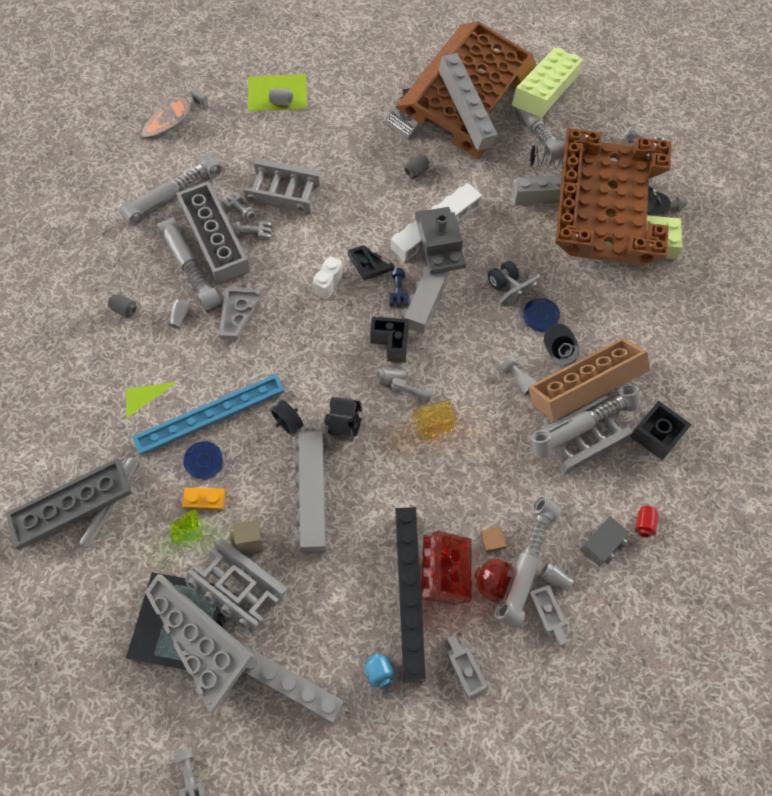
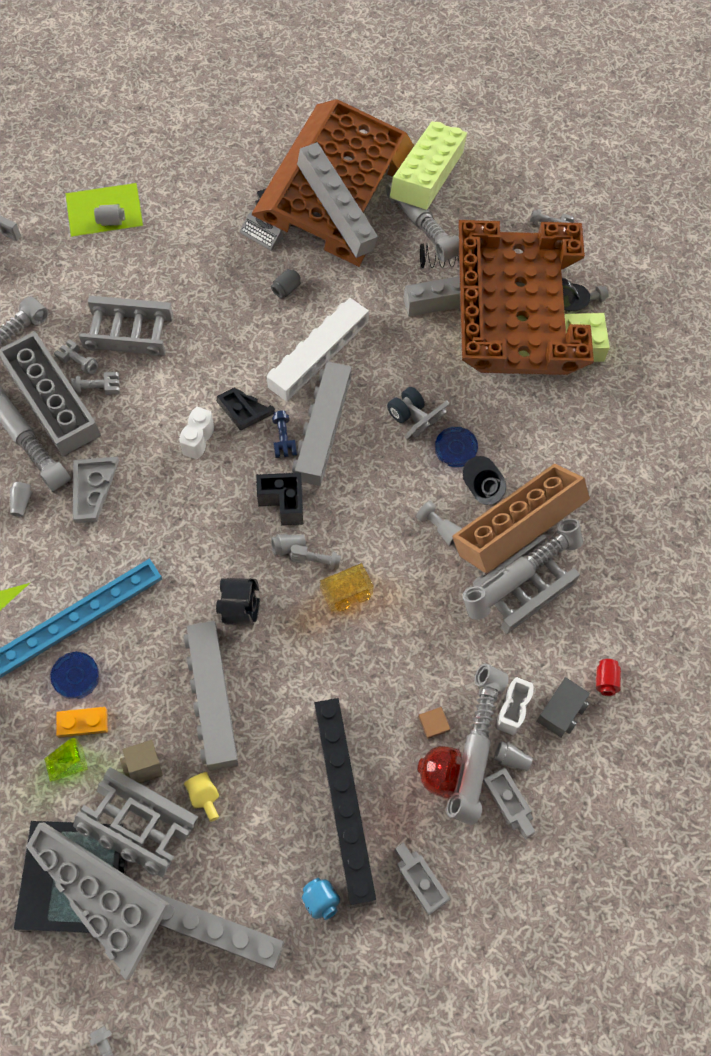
camera: 10 degrees left, 0 degrees up
black wheel [270,400,304,436] -> none
dark grey brick [415,207,466,274] -> none
clear red brick [421,531,472,605] -> none
black brick [631,401,692,461] -> none
none -> light yellow piece [184,772,219,822]
none -> white brick [496,677,534,735]

